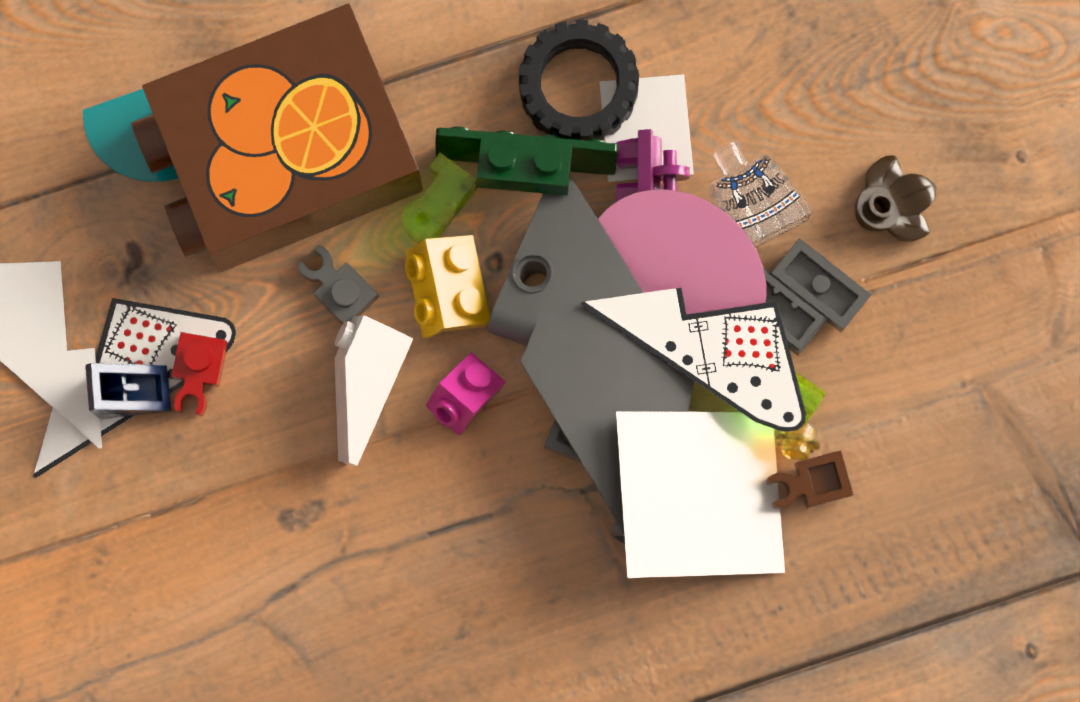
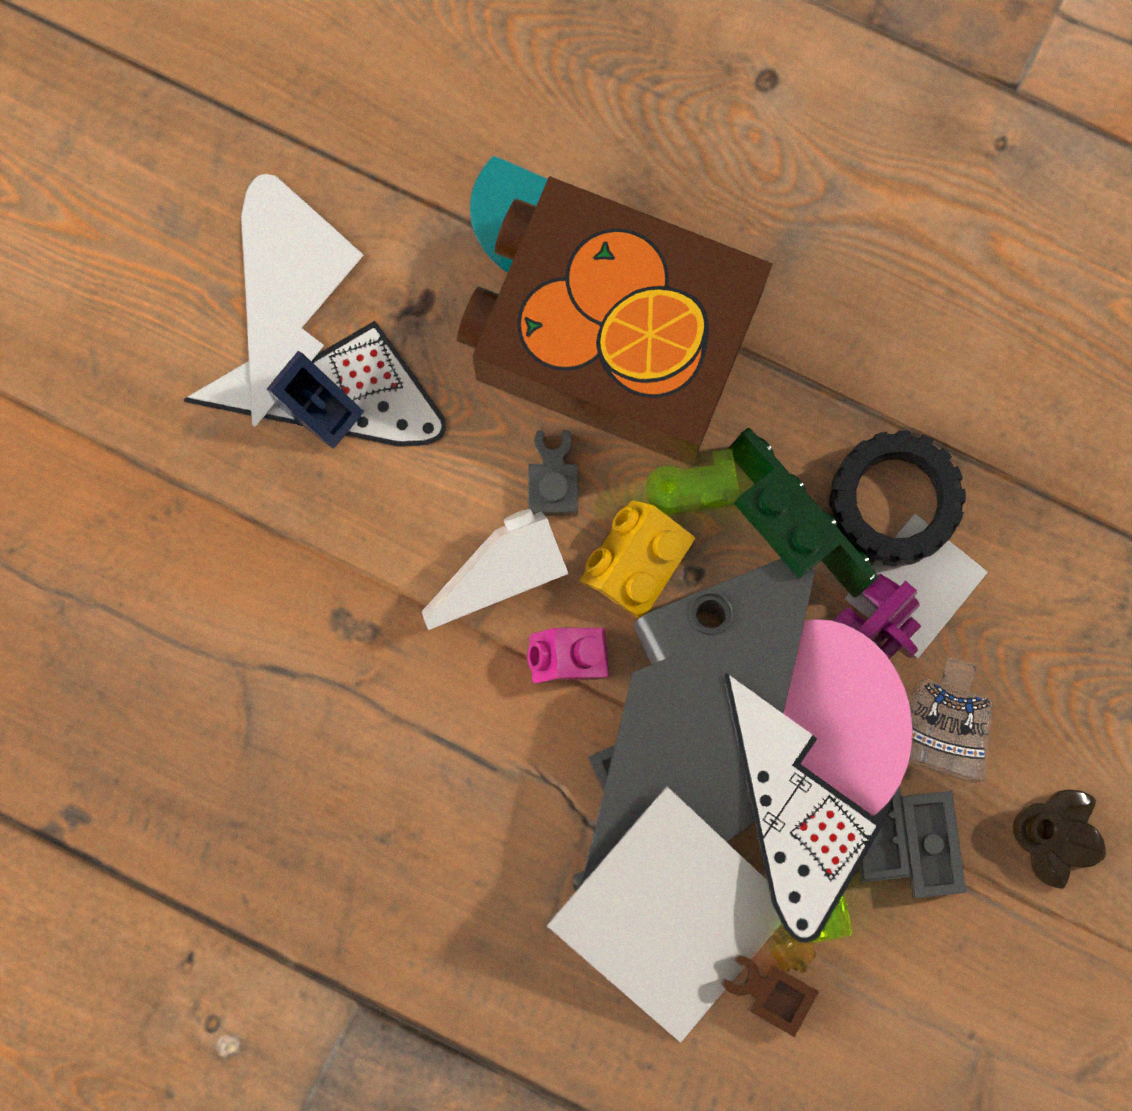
camera: 45 degrees right, 0 degrees up
red plate [171,332,228,416] -> none

